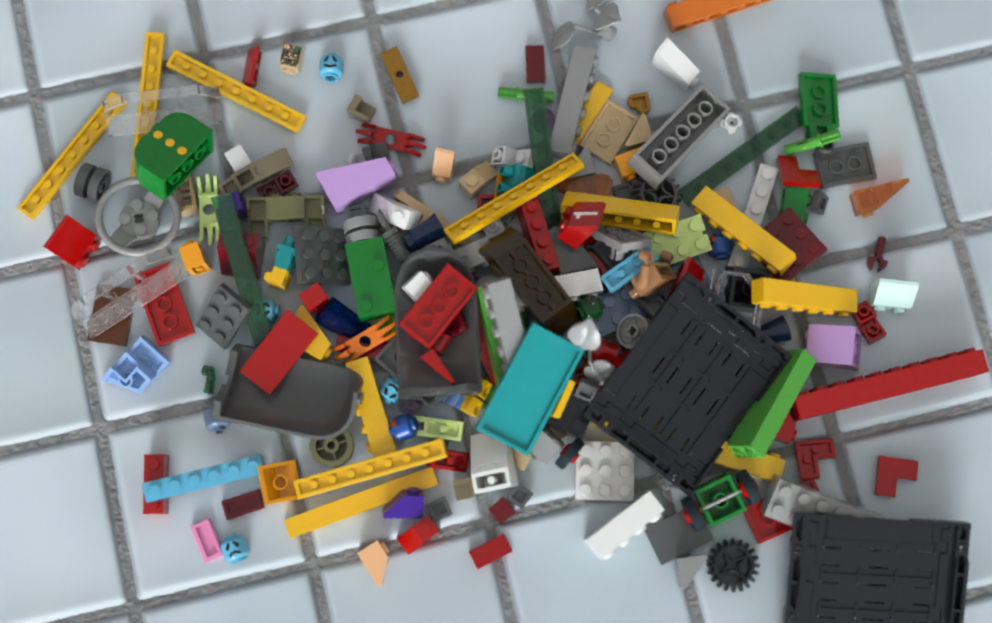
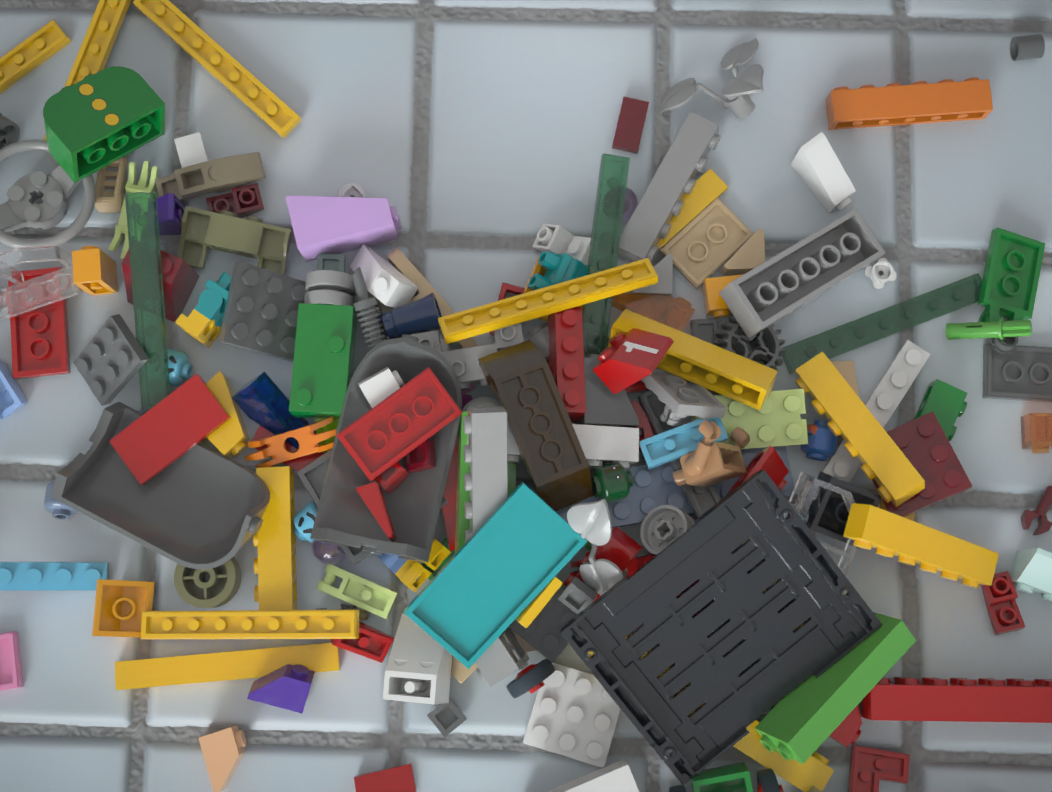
camera: 20 degrees right, 0 degrees up
clear plate [102,84,223,137] -> none
clear green arm [201,365,216,394] -> none
dark red tile [221,489,265,520] -> none
medium azure head [221,533,249,564] -> none
red slope [242,46,262,88] -> none
brick [279,44,304,75] -> none
red panel [298,282,332,317] -> none
medium azure head [319,53,344,82] -> none
dark tan panel [347,94,376,124] -> none
red piece [355,123,427,158] -> none
dark grey panel [362,142,391,161] -> none
pearl gold tile [380,46,419,104] -> none
blue head [389,413,419,441] -> none
red slope [397,515,440,555] -> none
dark grey plate [427,496,453,522] -> none
light nougat slope [432,147,456,184] -> none
dark tan panel [453,477,476,501] -> none
tan slope [459,161,497,200] -> none
dark red tile [488,497,516,524] -> none
bright green axle [498,87,554,103] -> none
pearl gold tile [627,92,650,115] -> none
dark blue plant [757,315,792,343] -> none
red tile [776,155,821,188] -> none
lavender slope [804,324,862,371] -> none
dark grey plate [809,190,829,215] -> none

